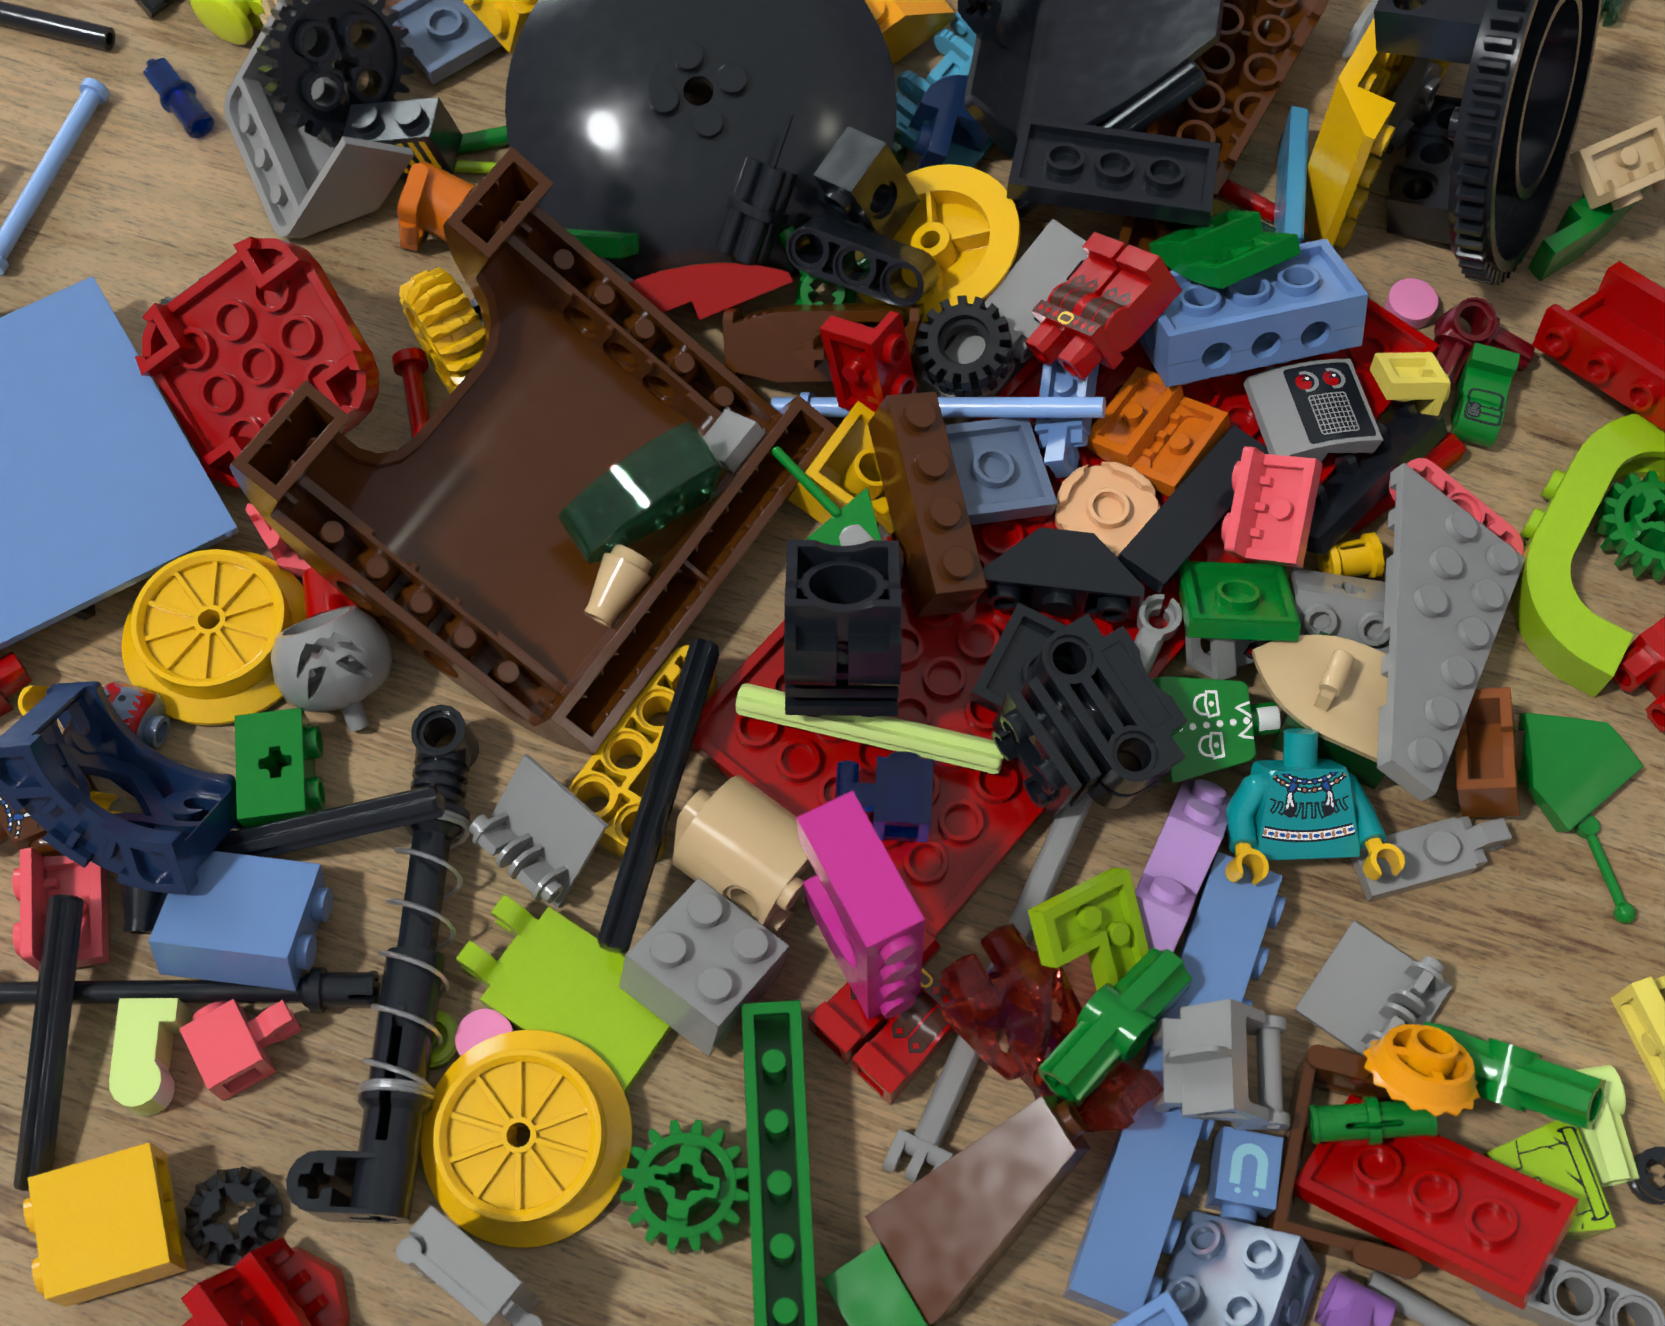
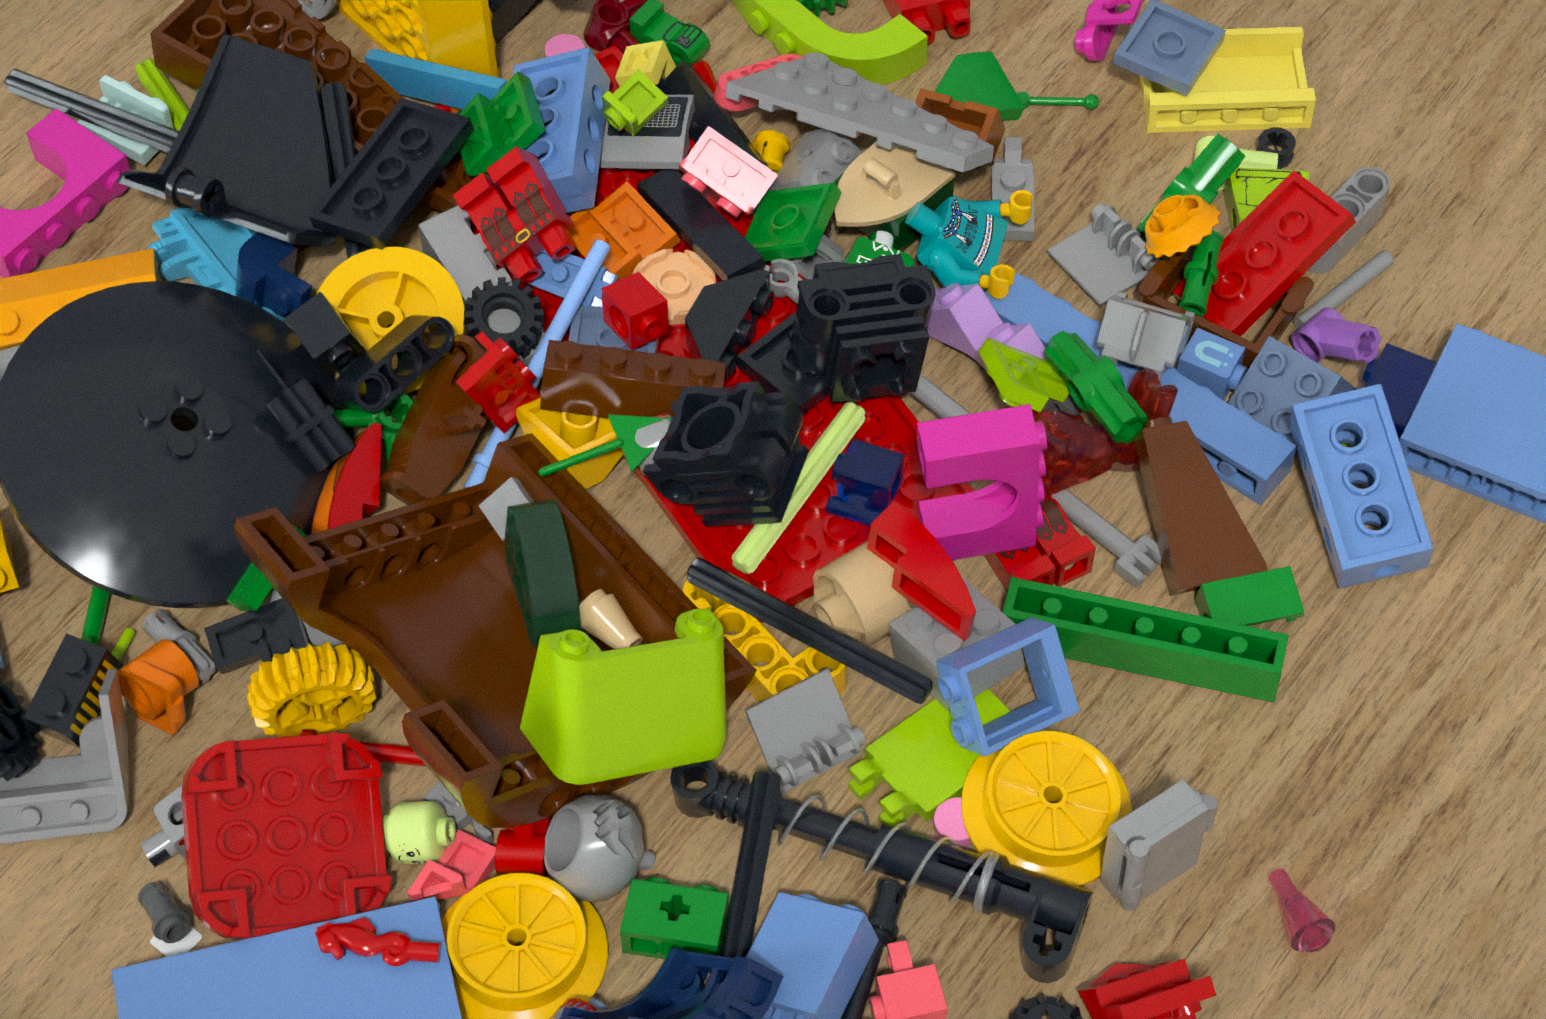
camera: 70 degrees left, 10 degrees down
green gear [620,1120,749,1255] -> none
none -> red animal [315,917,441,966]
none -> lime windscreen [520,608,727,785]
none -> red brick [601,272,669,350]
none -> lime bracket [602,69,669,136]
none -> red slope [867,500,976,641]
none -> medium blue window [936,617,1080,757]

